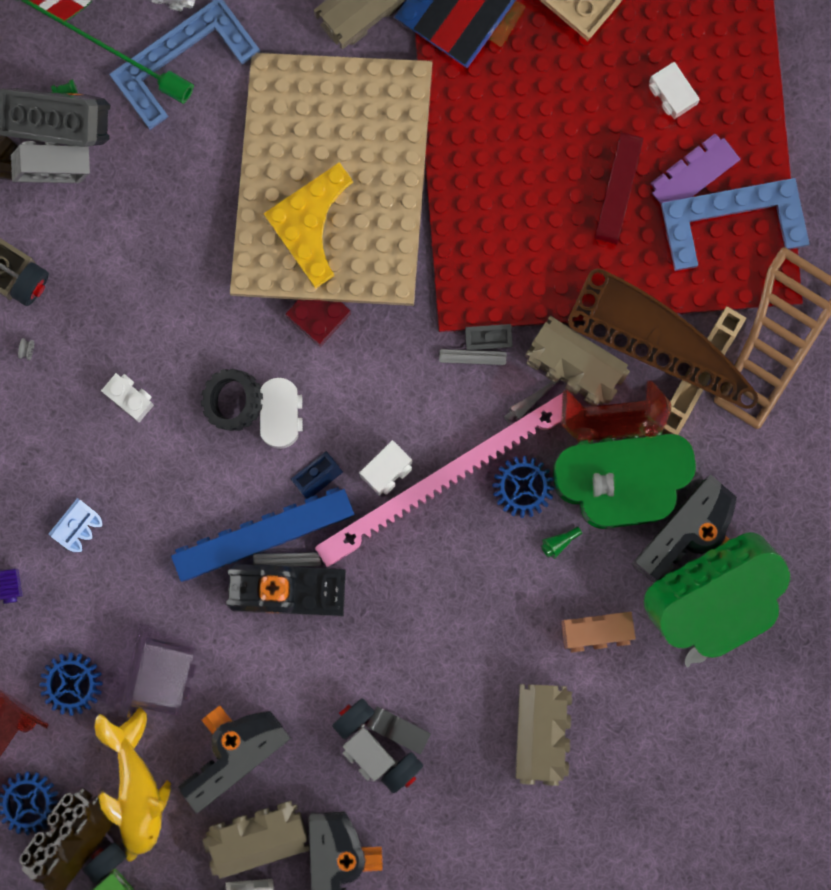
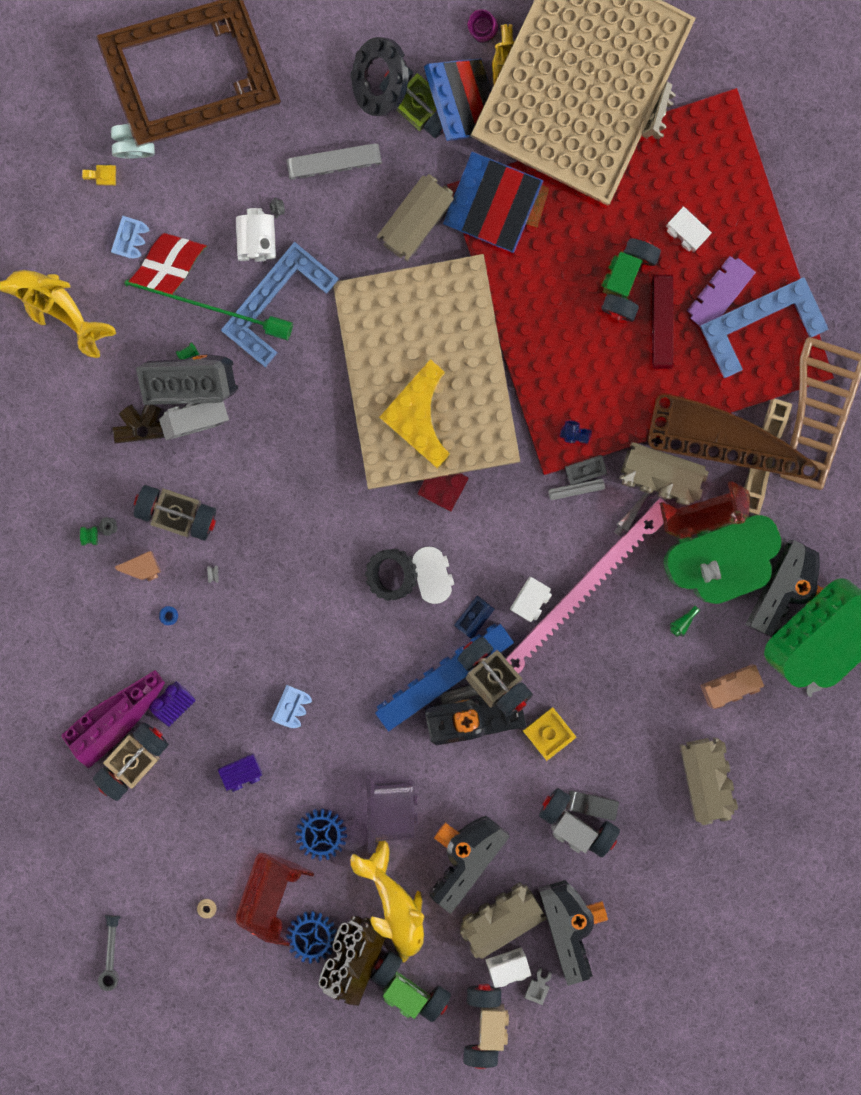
camera: 10 degrees left, 5 degrees up
white brick [101,373,154,423] -> none
blue gear [492,456,555,518] -> none
none -> brick [457,637,533,716]
none -> yellow plate [523,707,577,761]
none -> clear blue plate [560,420,592,444]
none -> brick [601,238,661,321]

